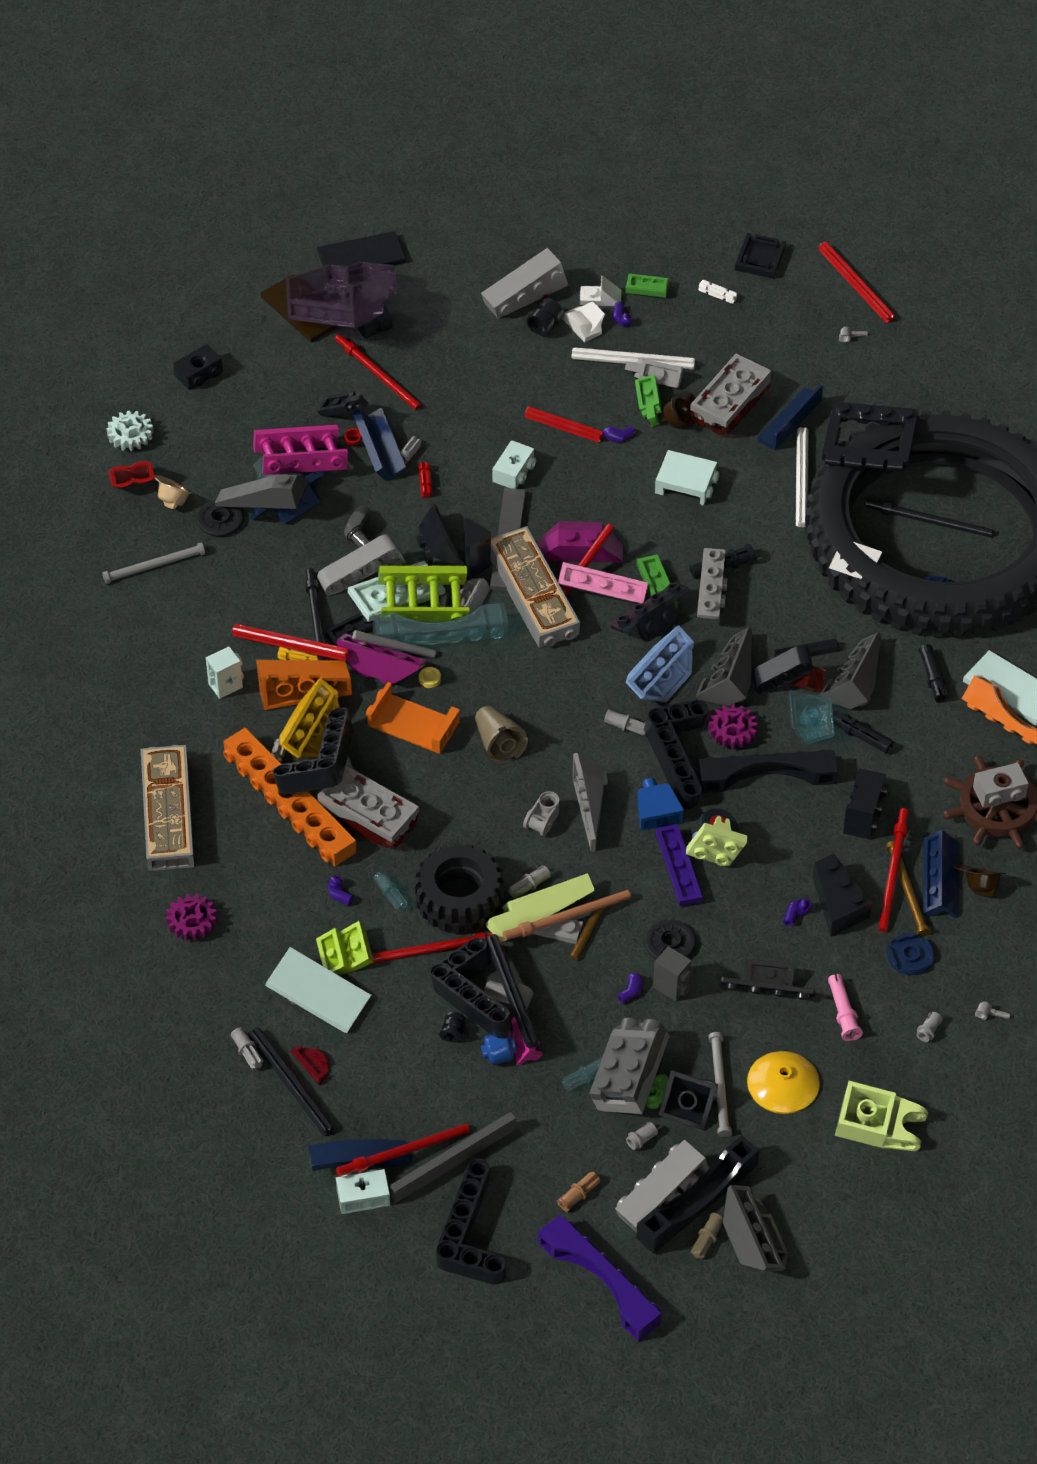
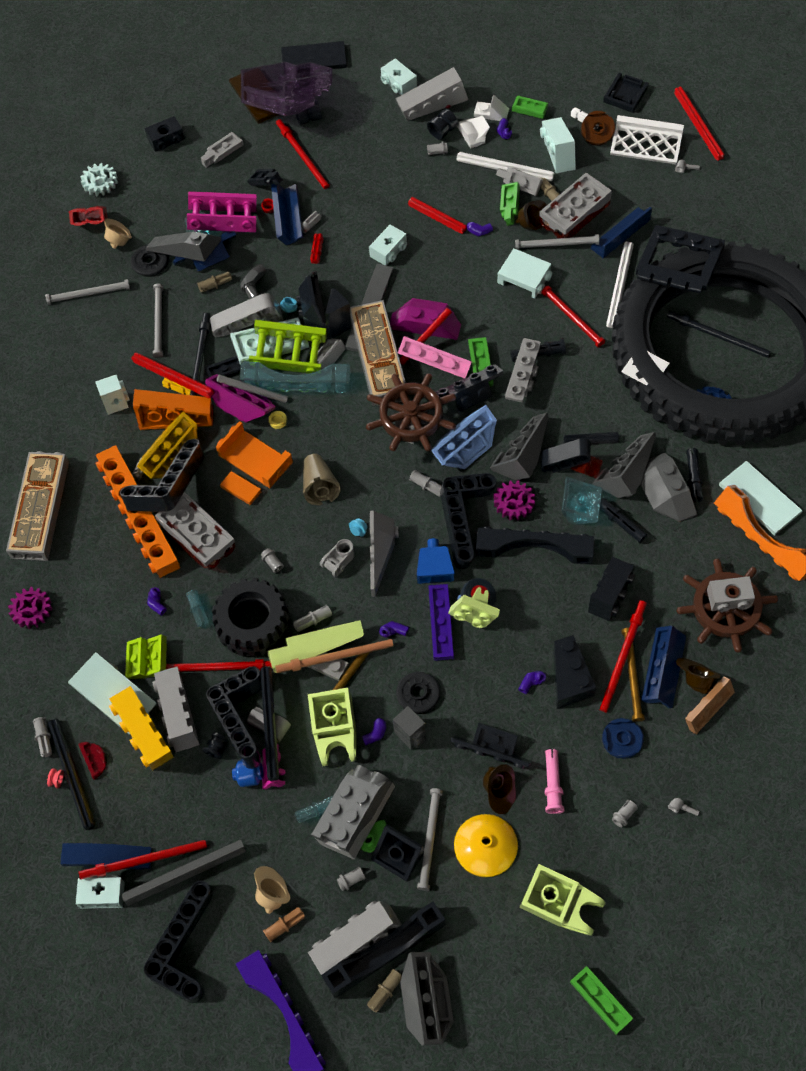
camera: 15 degrees right, 10 degrees up
none -> coral bush [47,768,64,788]
none -> yellow wedge [109,686,174,771]
none -> light grey bar [153,284,164,358]
none -> light grey wedge [153,667,200,752]
none -> dark tan axle [197,272,232,293]
none -> light grey hinge [201,132,244,168]
none -> orange tile [220,471,261,505]
none -> tan piece [254,866,290,914]
none -> light grey pin [261,548,284,573]
none -> medium azure plate [280,297,298,313]
none -> yellowish green brick [308,688,357,766]
none -> medium azure plate [349,519,368,537]
none -> reddish brown brick [366,374,456,451]
none -> dark purple arm [379,621,409,637]
none -> light aqua brick [381,59,417,95]
none -> light grey pin [427,141,448,156]
none -> dark brown piece [483,764,516,814]
none -> light grey bar [515,234,599,250]
none -> light aqua wedge [540,117,576,173]
none -> dark tan axle [540,178,560,201]
none -> red bar [541,286,606,348]
none -> bright green plate [570,966,633,1035]
none -> reddish brown plate [581,111,615,145]
none -> white fence [610,115,684,165]
none -> dark grey wedge [640,453,697,522]
none -> medium nougat plate [685,677,735,734]

